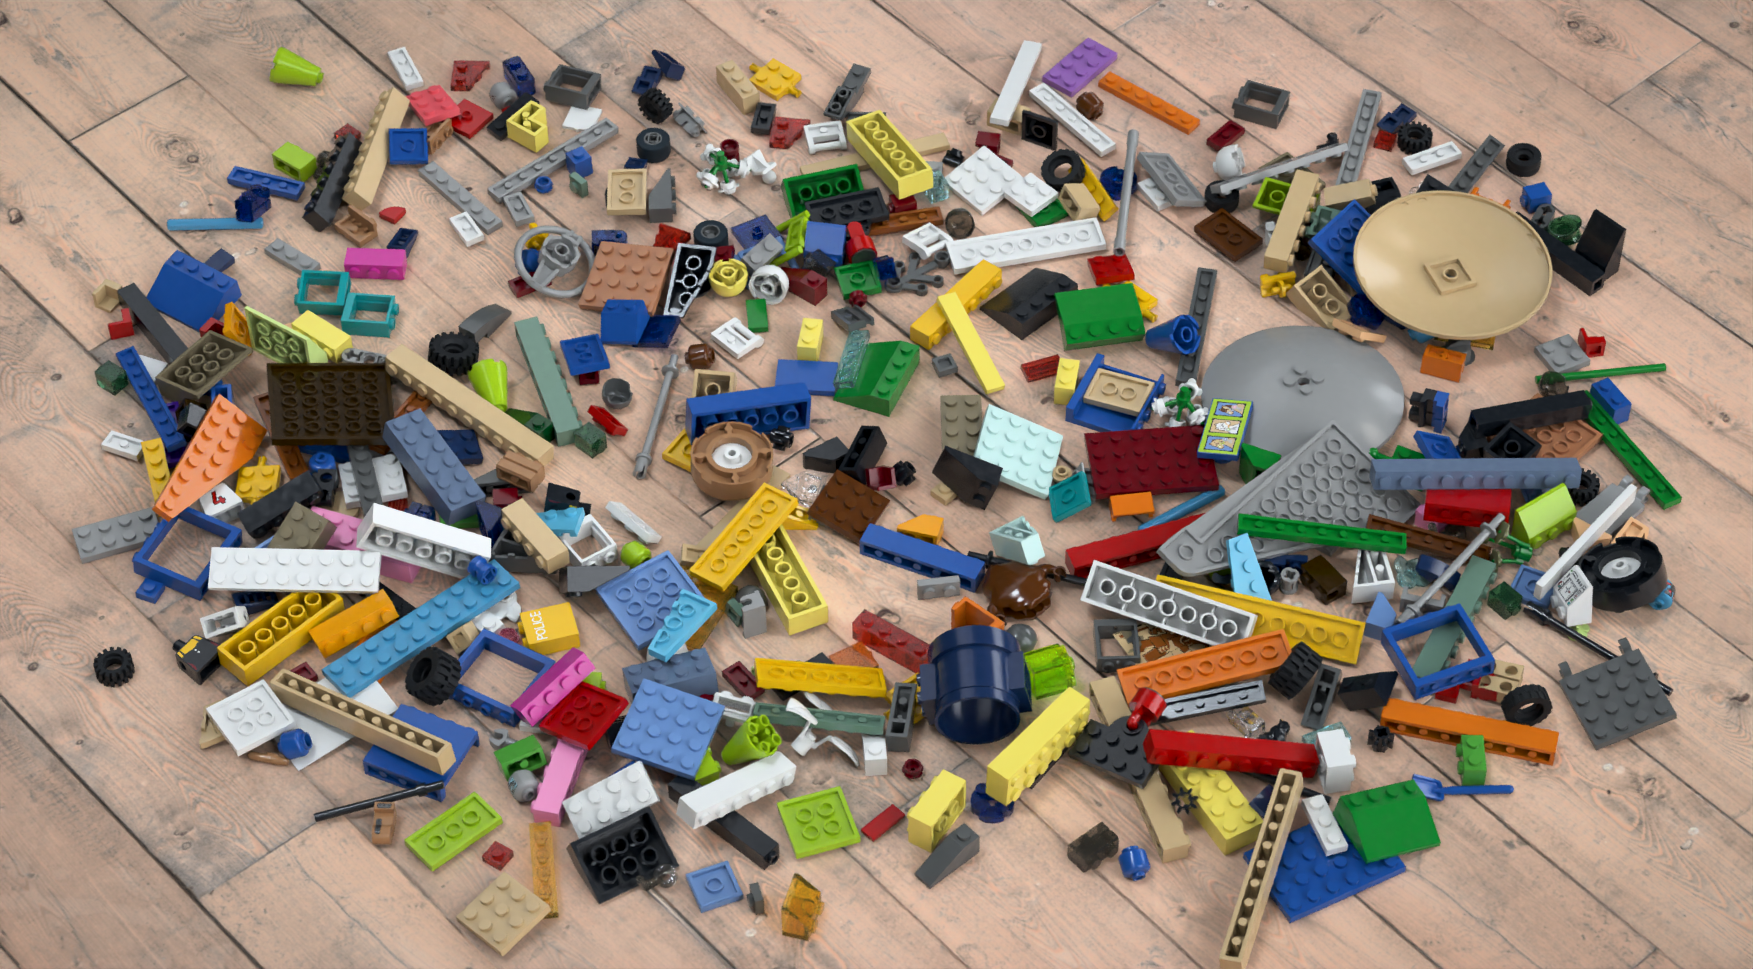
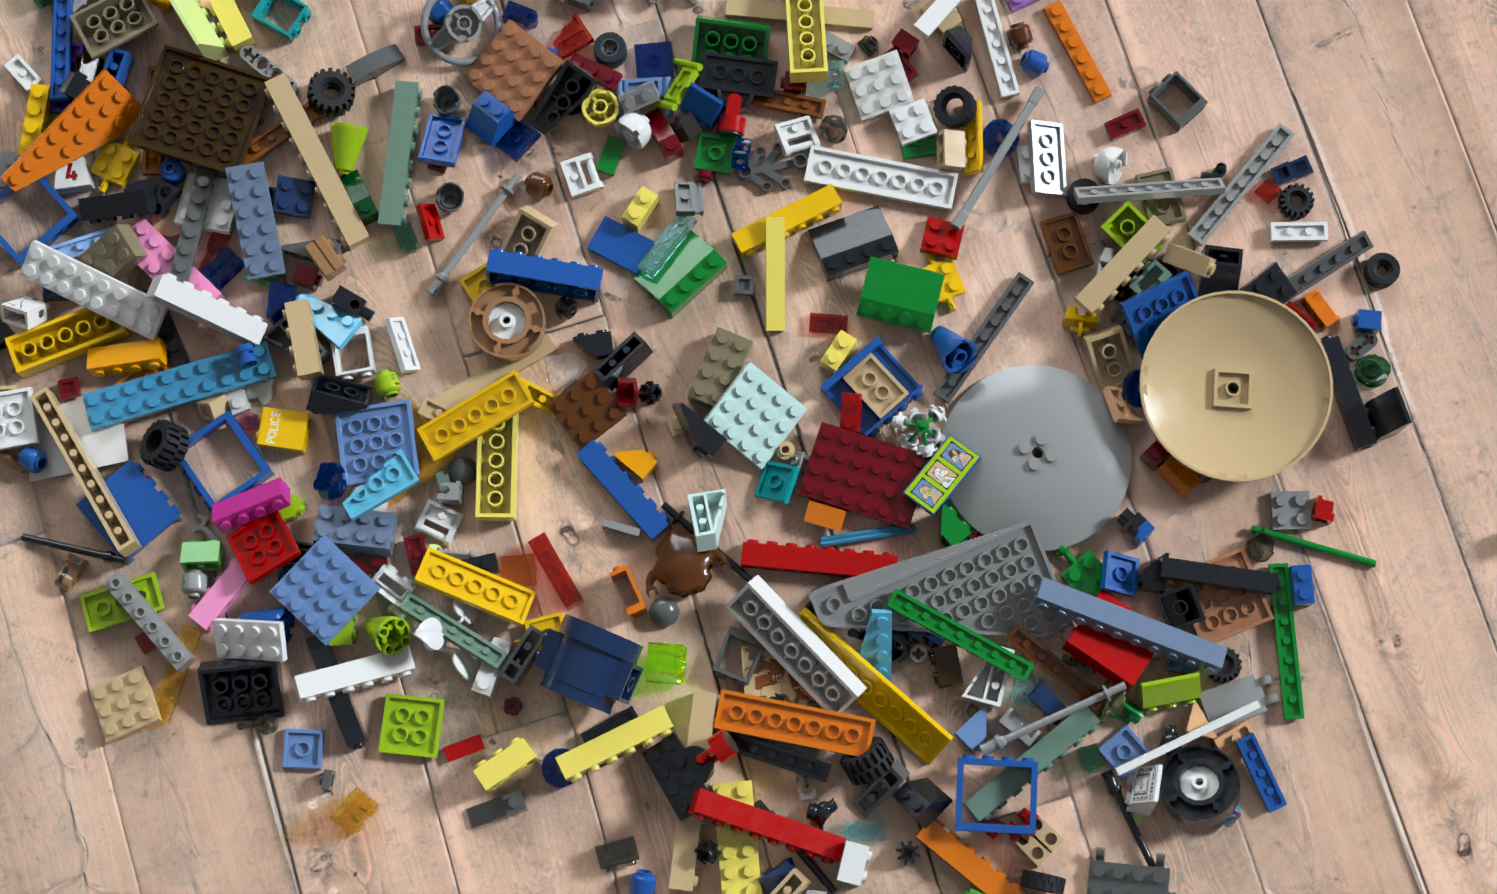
camera: 25 degrees right, 30 degrees up
none -> light grey brick [103,570,197,673]
none -> clear blue plate [313,462,346,500]
none -> white plate [414,499,464,547]
none -> dark grey hair [433,85,461,116]
none -> red plate [840,392,862,432]
none -> blue head [1020,50,1049,77]
none -> dark red brick [1139,440,1169,471]
none -> blue plate [1234,732,1287,813]

